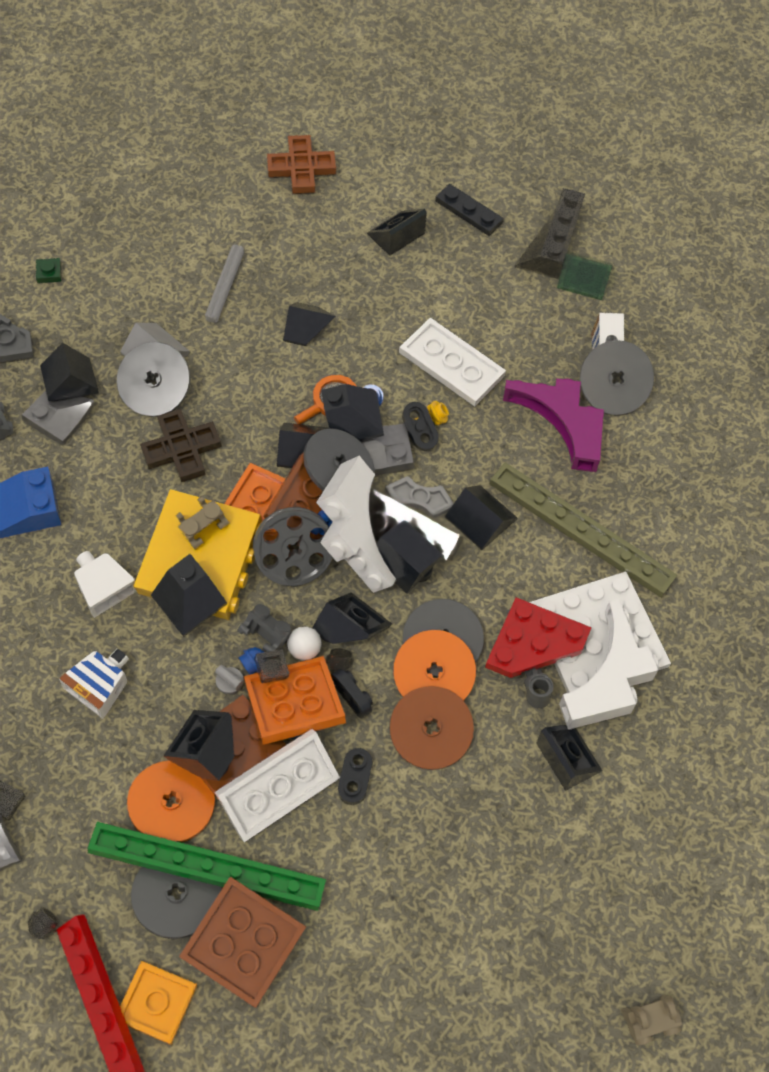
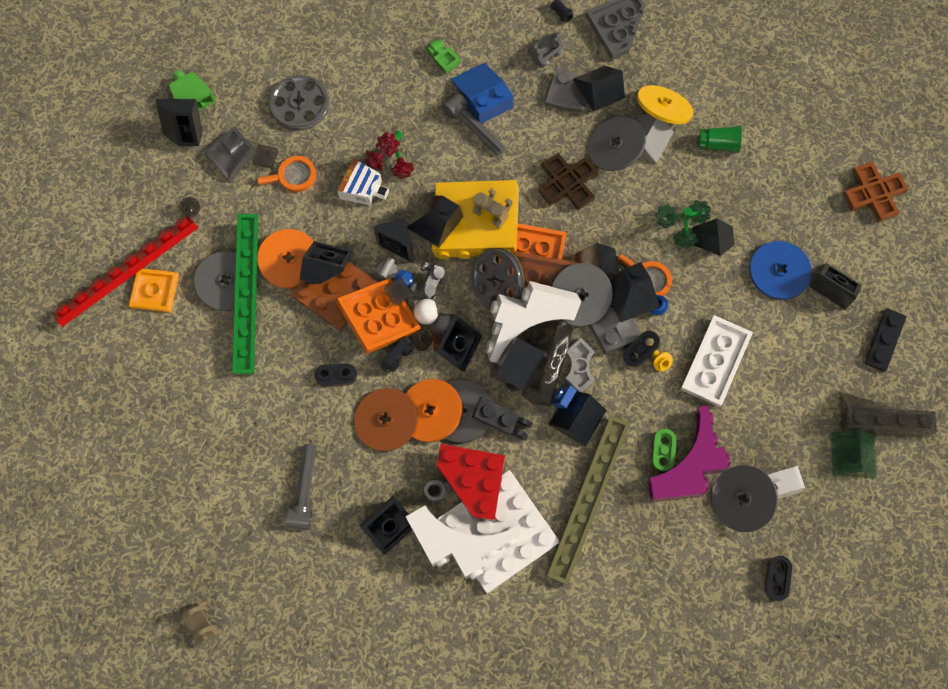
camera: 80 degrees right, 10 degrees up
dark green plate [36,258,61,283] -> none
white torso [74,551,137,618] -> none
dark orange plate [179,877,307,1008] -> none
light grey axle [205,244,244,323] -> none
white plate [214,729,340,842] -> none
none -> orange piece [258,156,316,192]
none -> dark grey axle [286,444,316,530]
none -> dark red plant [365,131,414,179]
none -> black slope [374,218,414,263]
none -> dark grey axle [442,93,505,155]
none -> black hinge [472,397,533,440]
none -> blue plate [551,385,577,408]
none -> yellow piece [637,85,693,124]
none -> bright green plate [652,429,676,473]
none -> clear green plant [655,200,711,249]
none -> green plant [699,125,742,153]
none -> blue piece [749,241,812,300]
none -> black plate [765,556,792,602]

